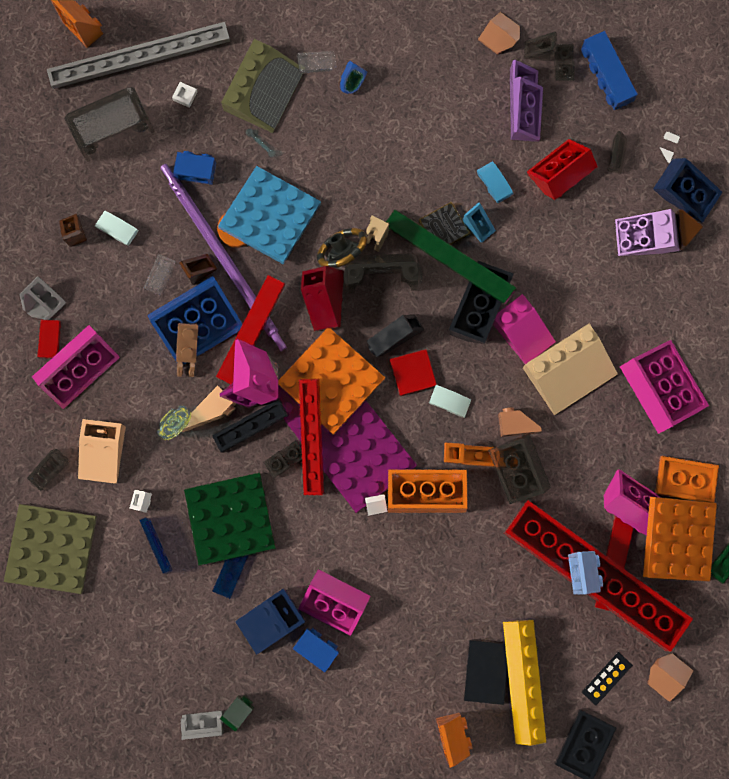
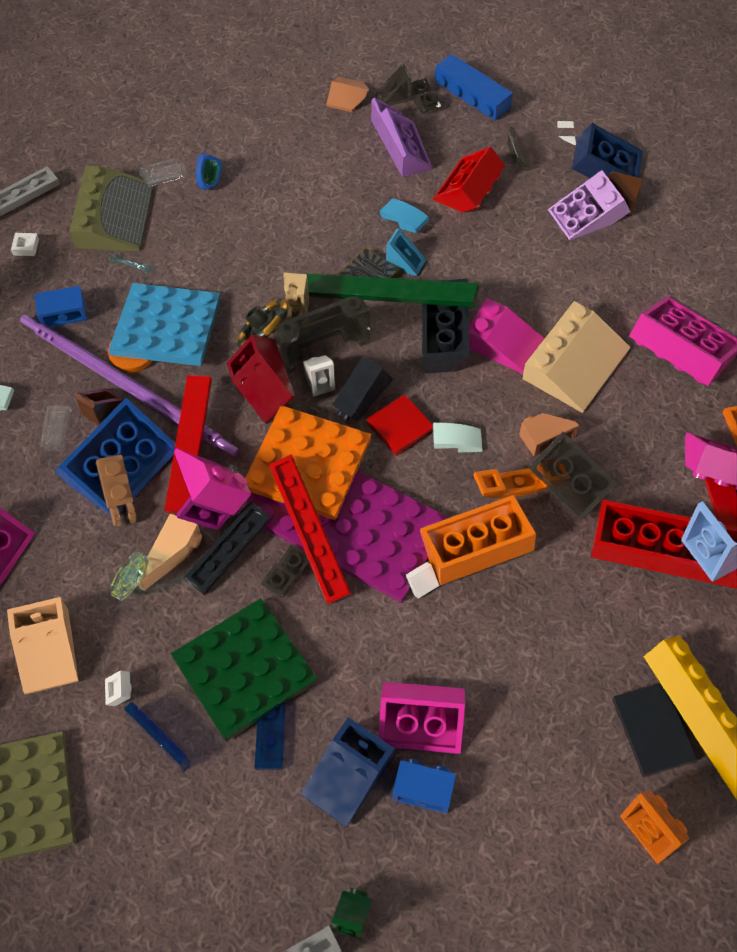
camera: 20 degrees left, 20 degrees down
none -> white slope [303,355,335,396]

